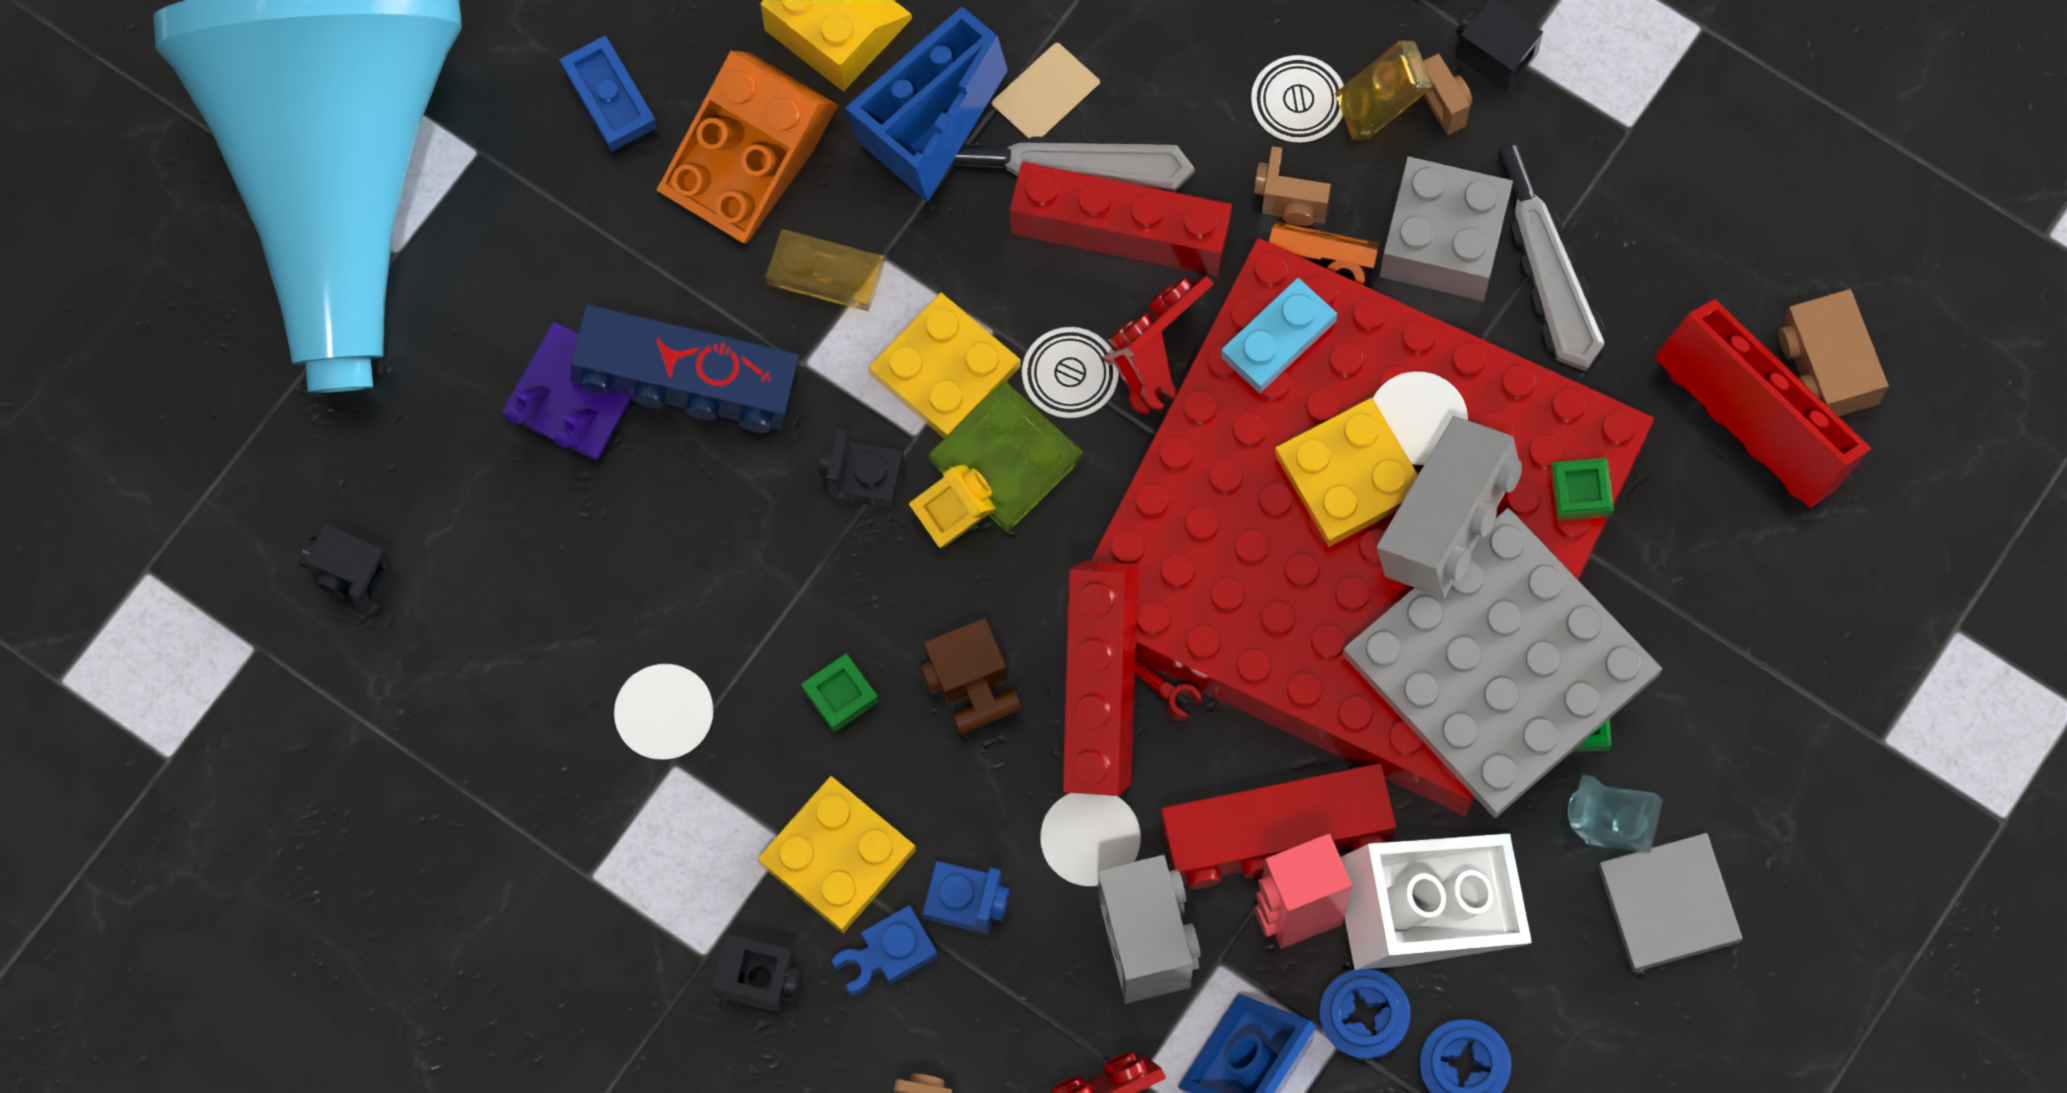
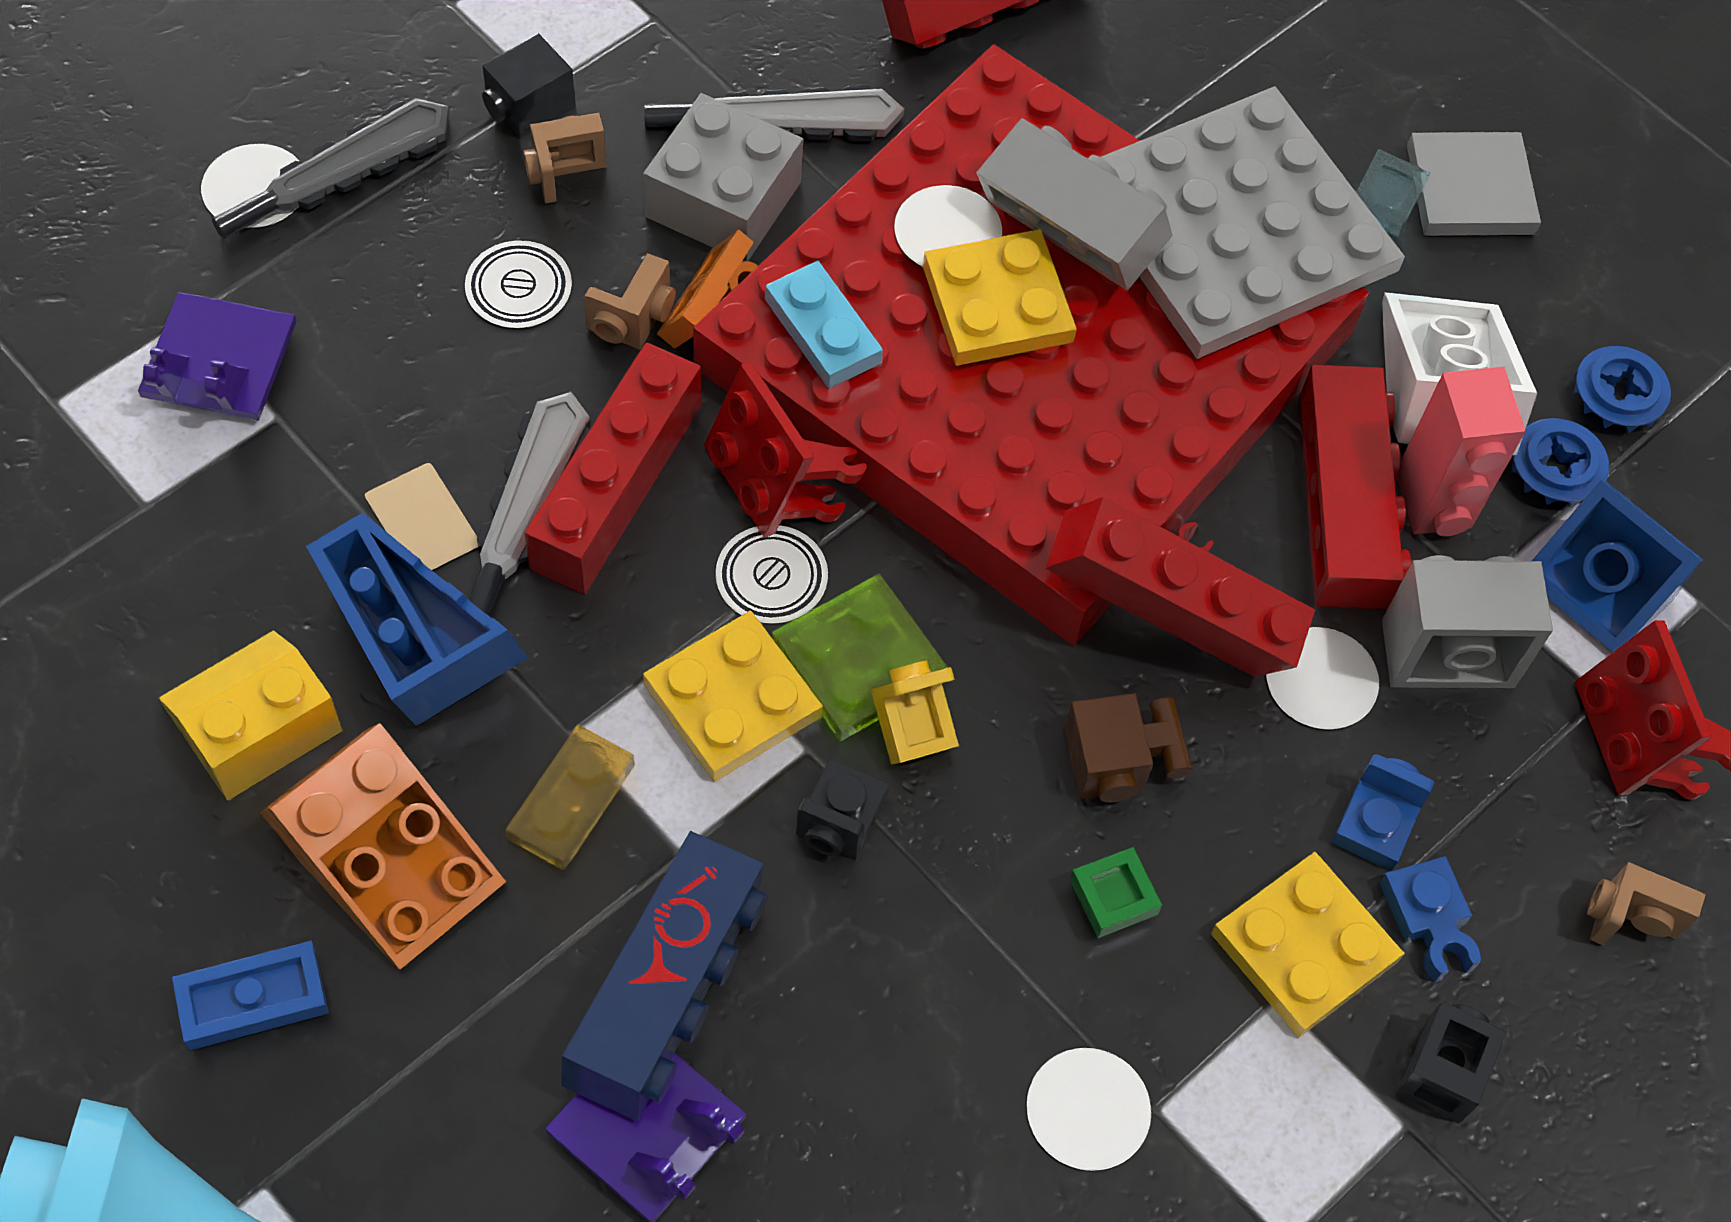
camera: 85 degrees left, 10 degrees down
clear yellow plate [1335,40,1433,140] -> none
green tile [1550,458,1614,521] -> none

